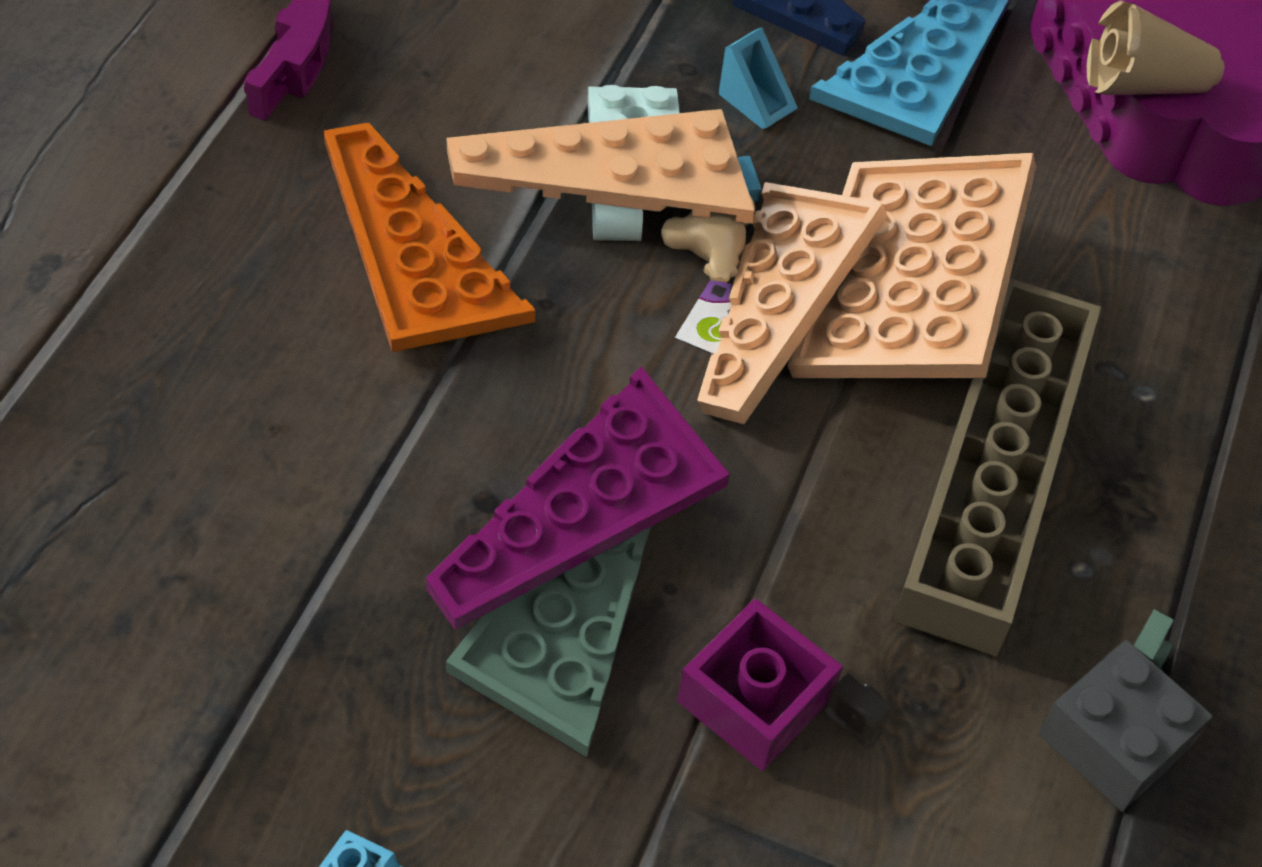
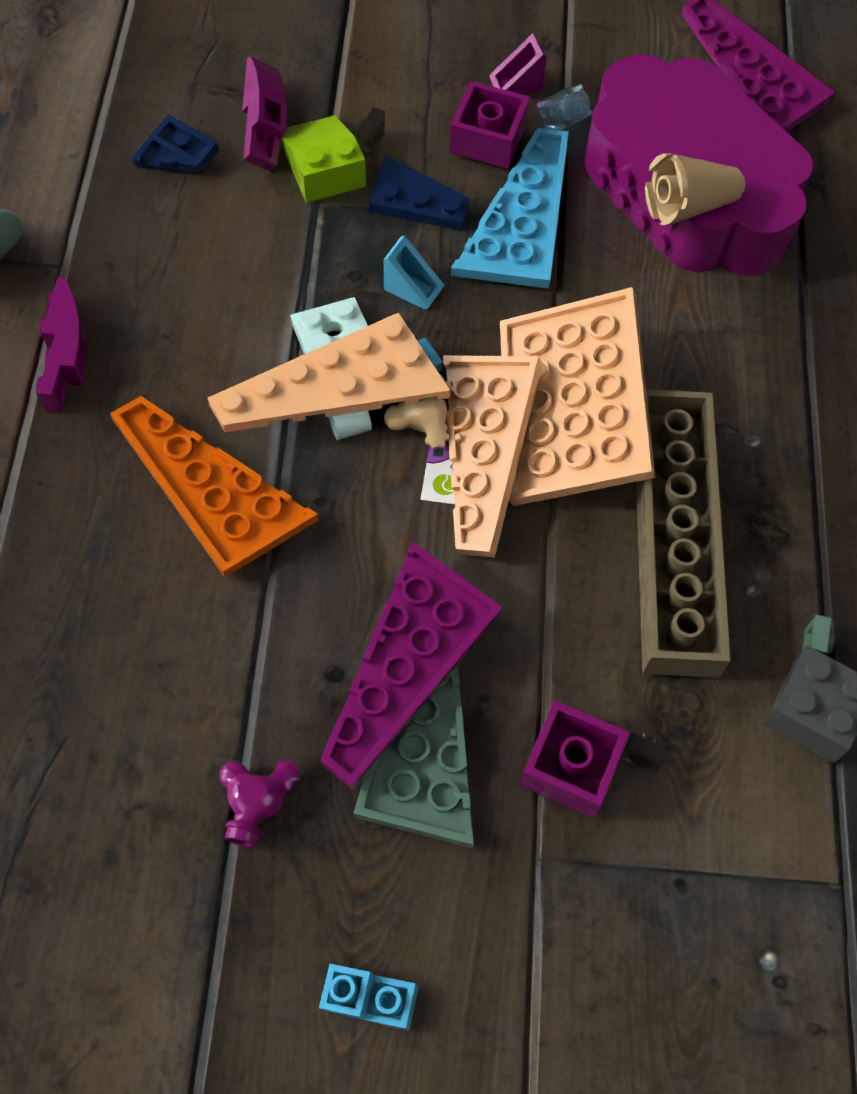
camera: 15 degrees left, 10 degrees up
none -> magenta animal [220,759,300,848]

